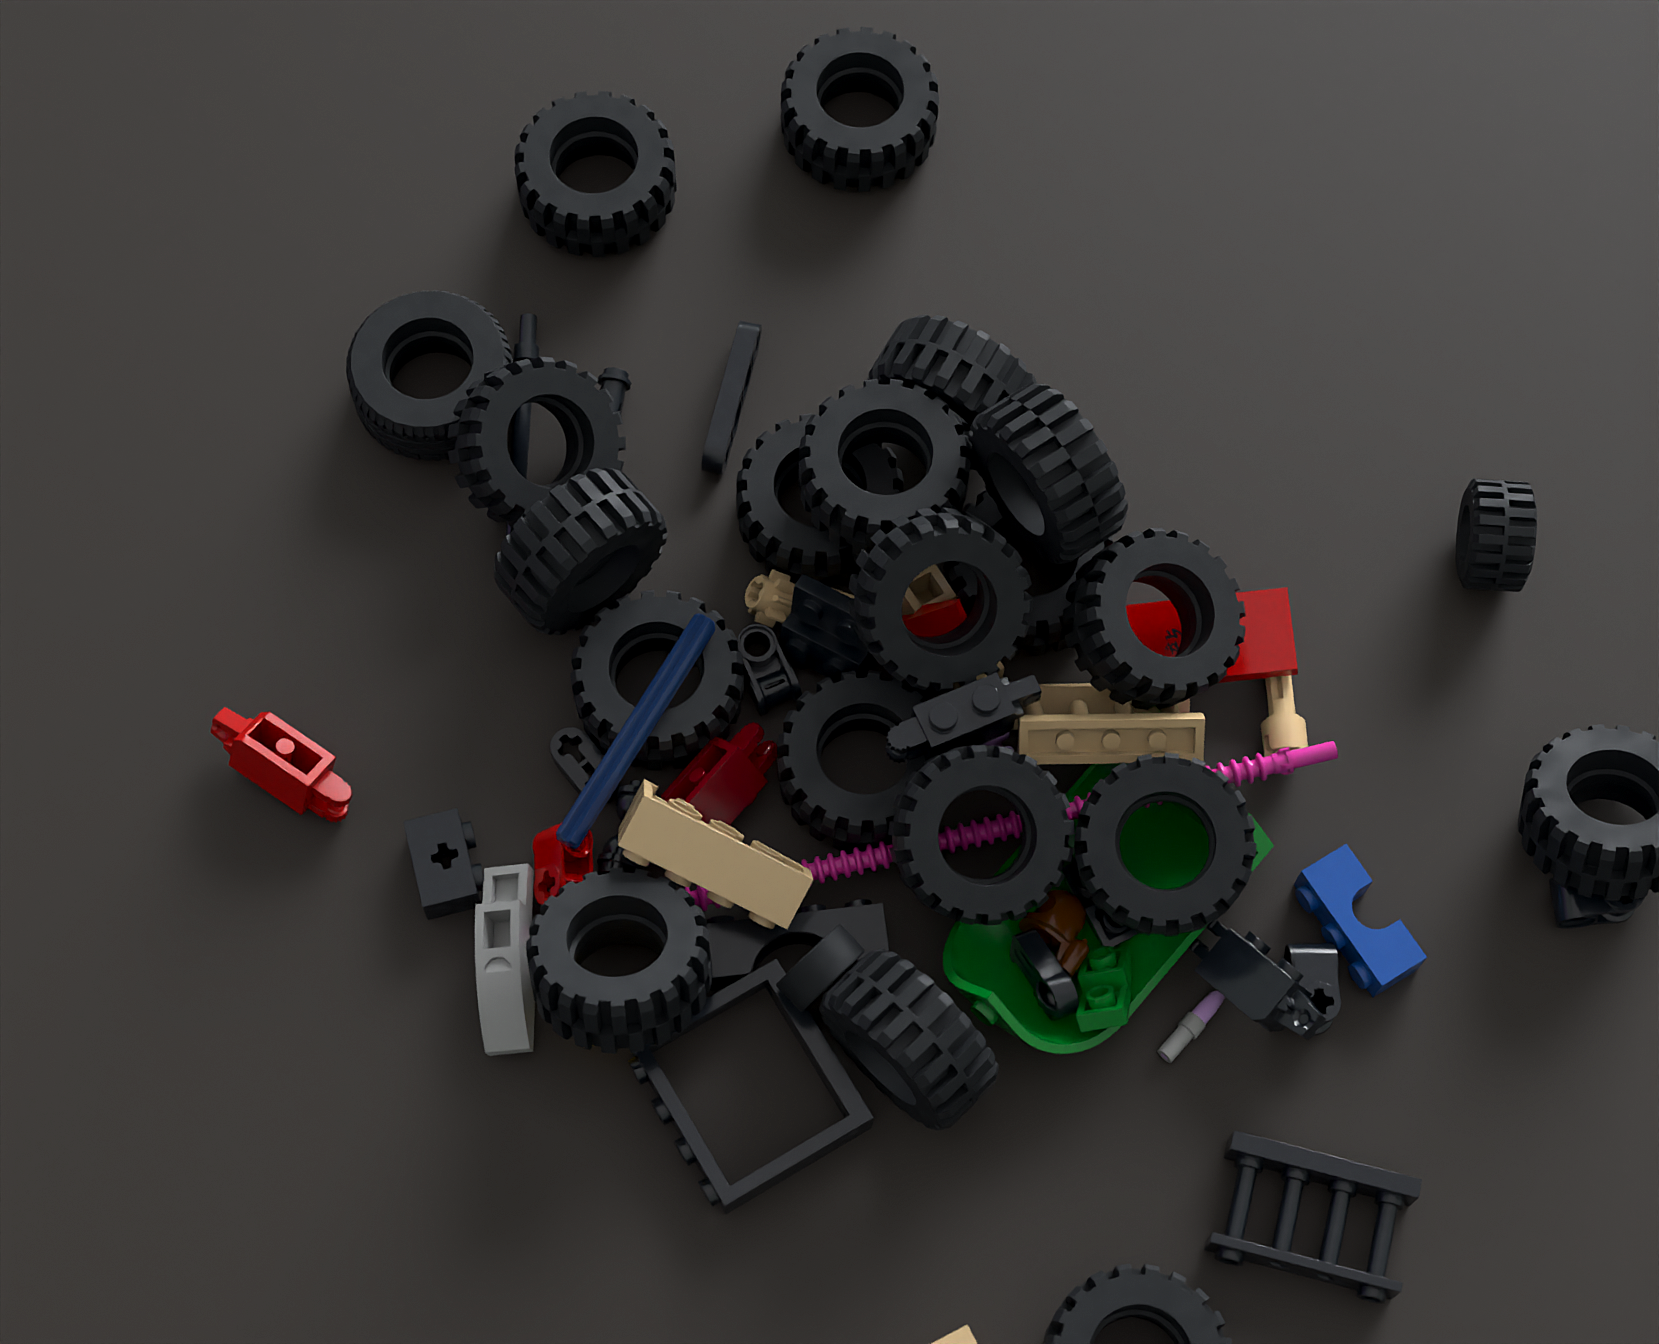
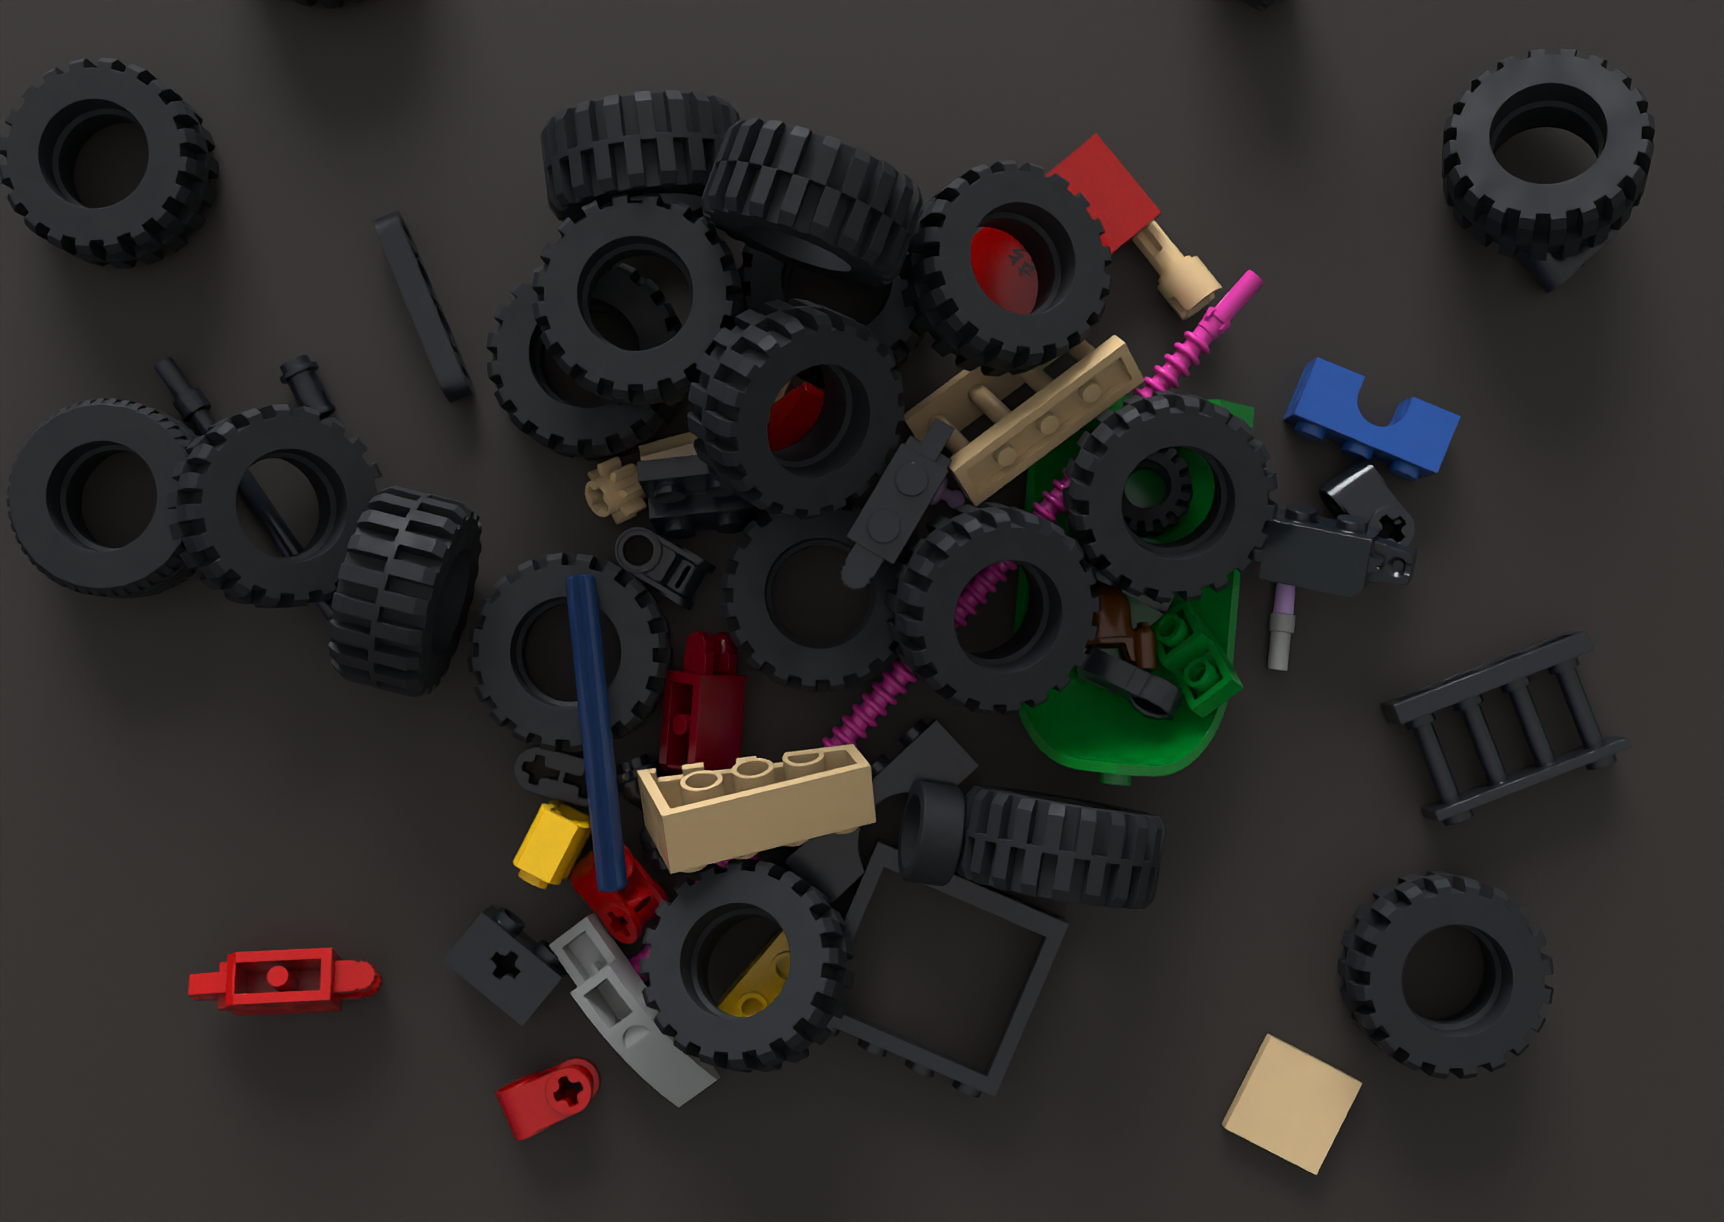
camera: 40 degrees left, 20 degrees up
none -> red piece [495,1057,601,1141]
none -> yellow brick [513,800,591,889]
none -> black tyre [1121,447,1192,537]

